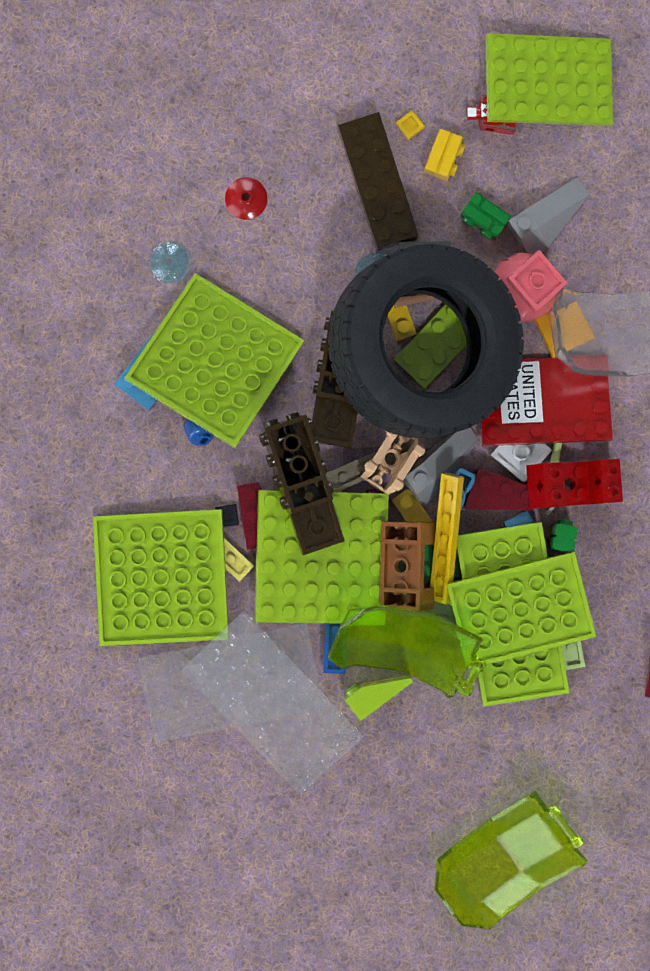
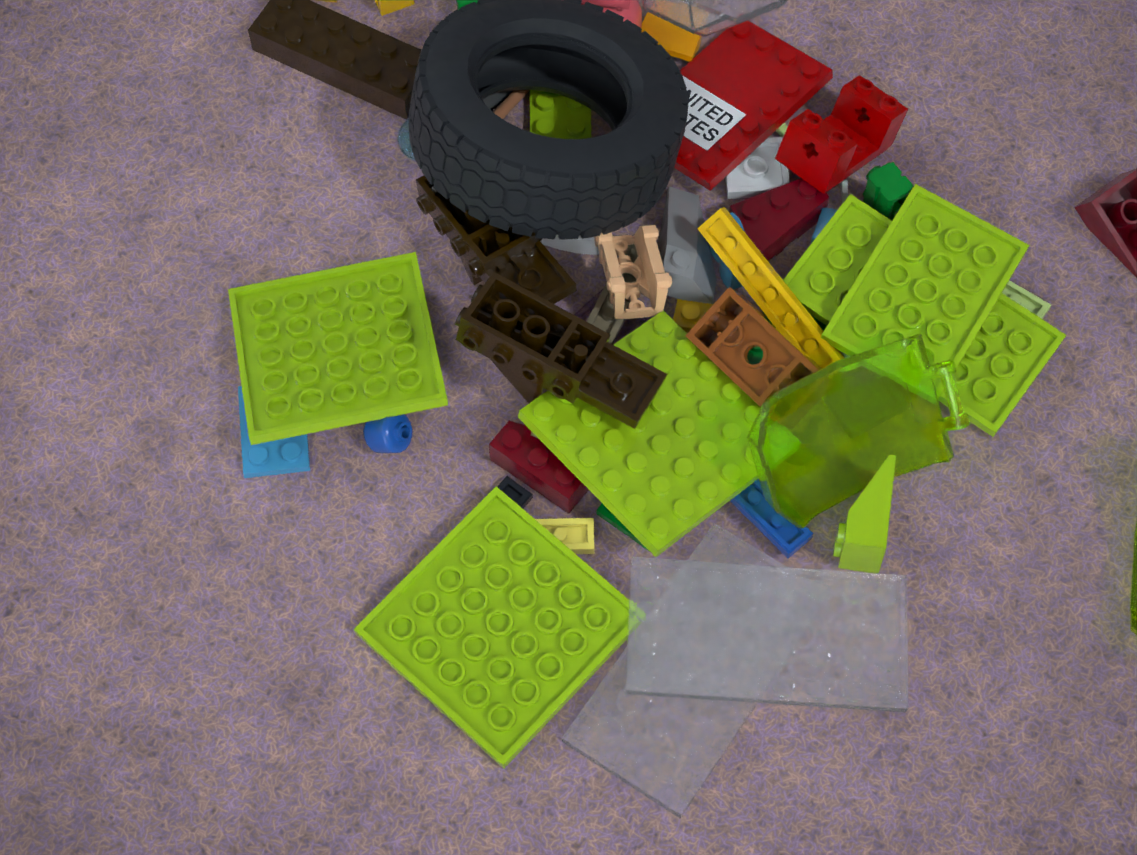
camera: 45 degrees left, 25 degrees down
clear light blue dish [149,241,192,284] -> none
red dish [225,177,268,220] -> none

